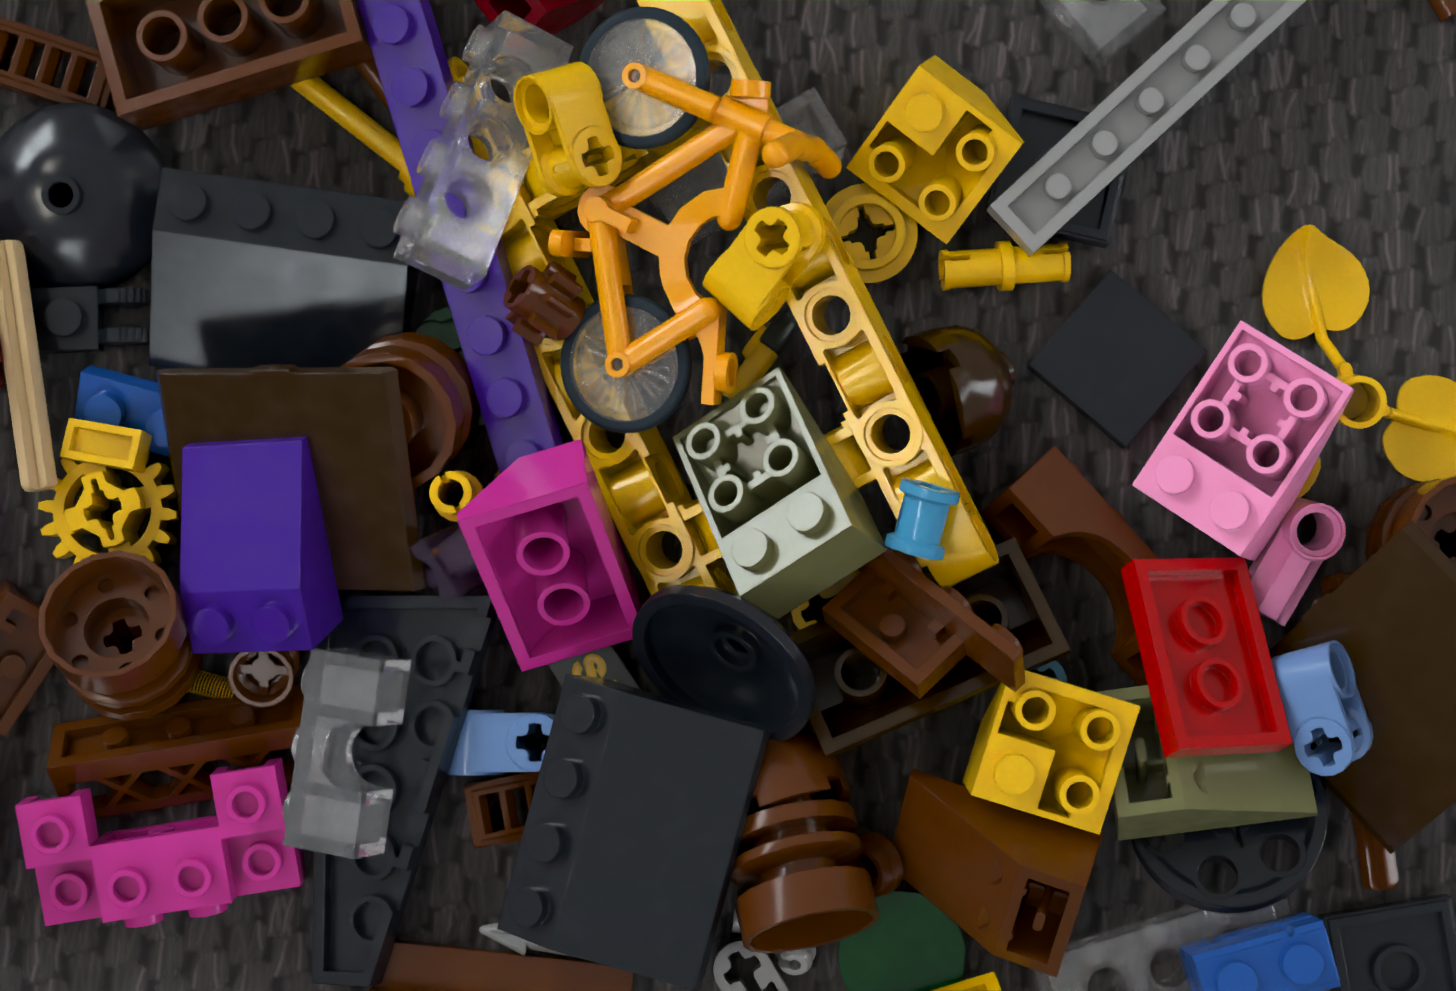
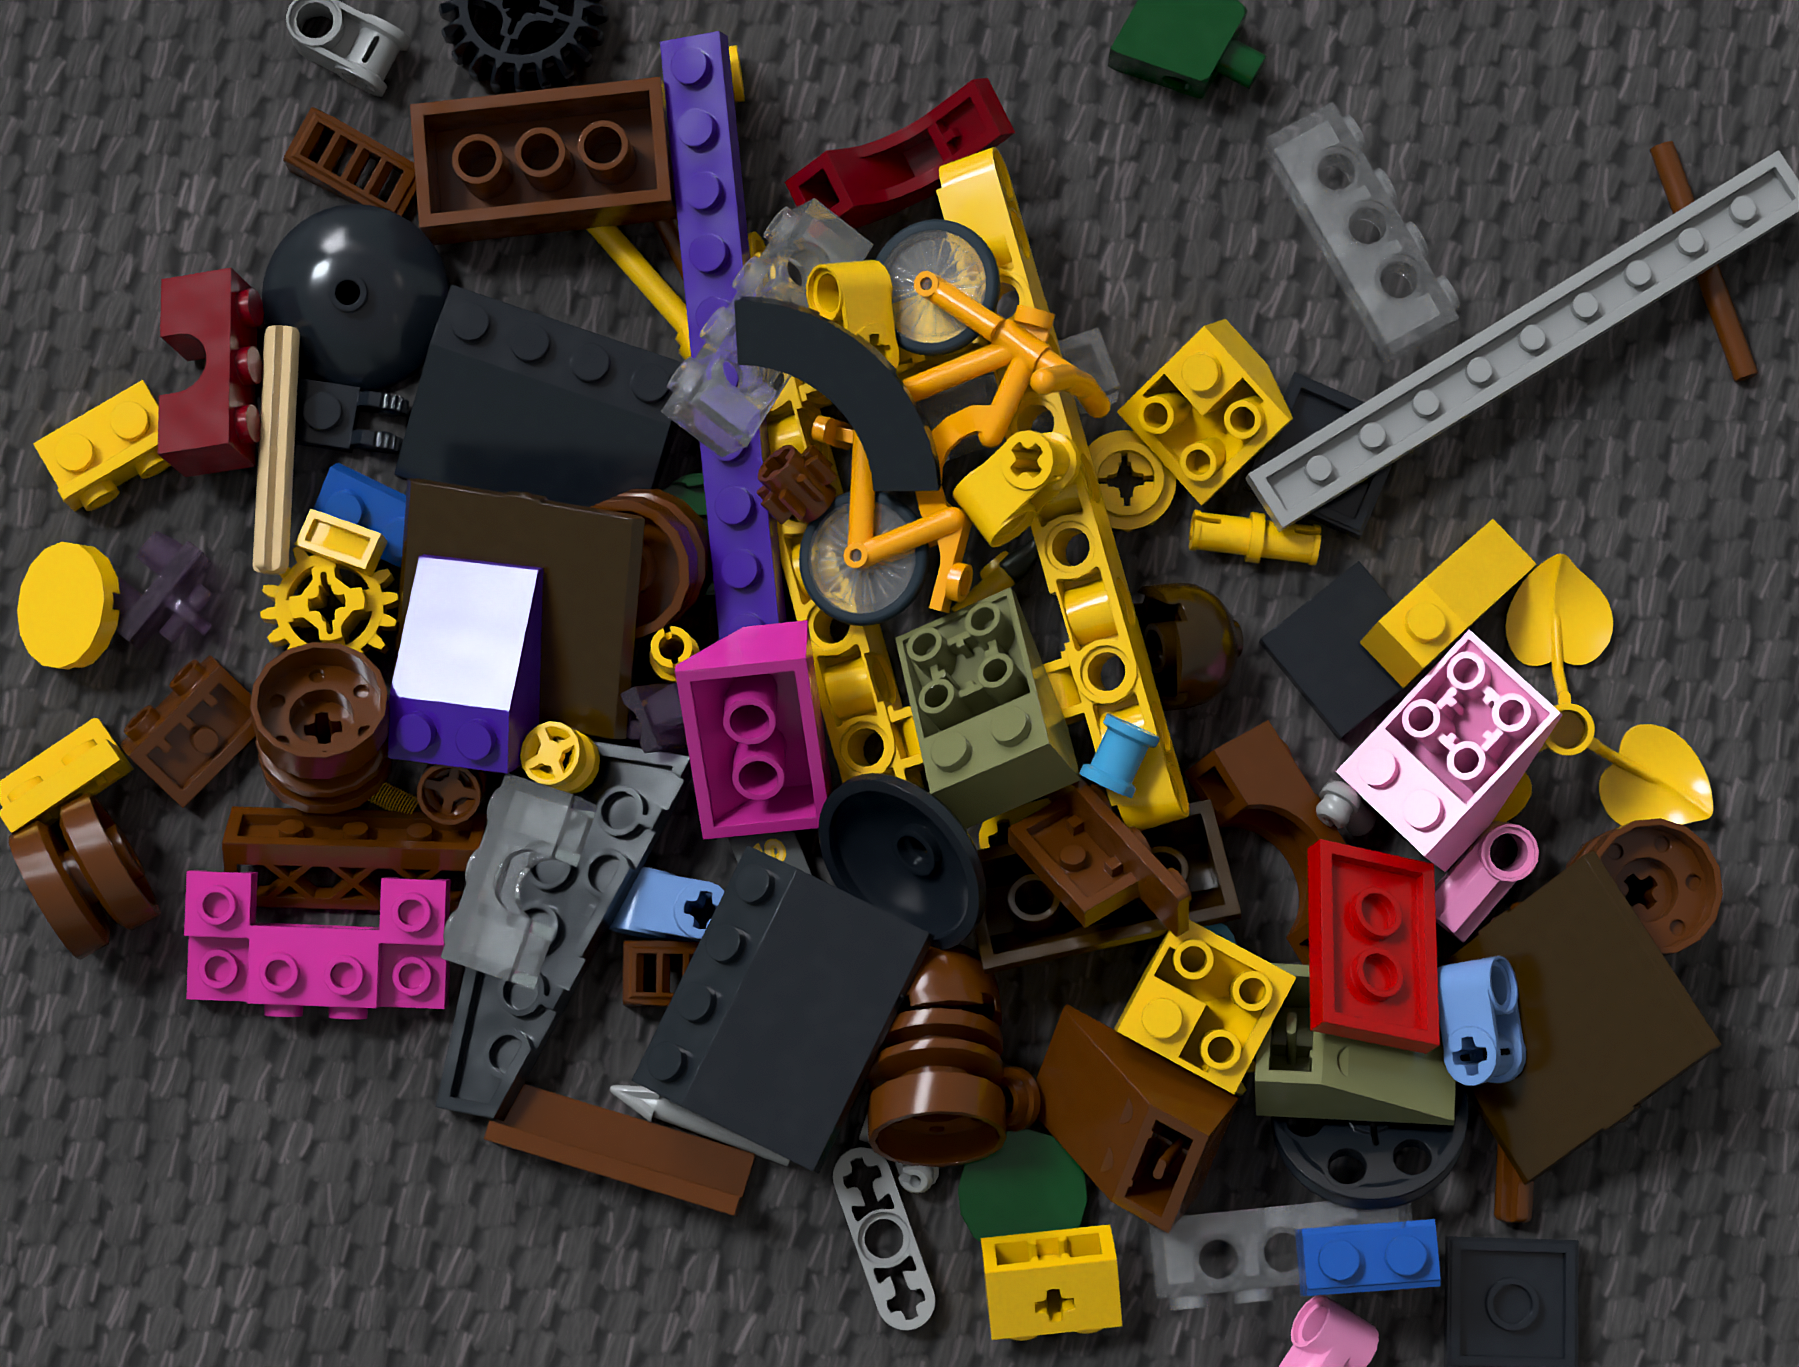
camera: 10 degrees right, 5 degrees down
none -> yellow wheel [520,721,600,794]
none -> black tile [734,296,942,491]
none -> light grey arm [1316,781,1376,836]
none -> yellow slope [1360,519,1537,689]

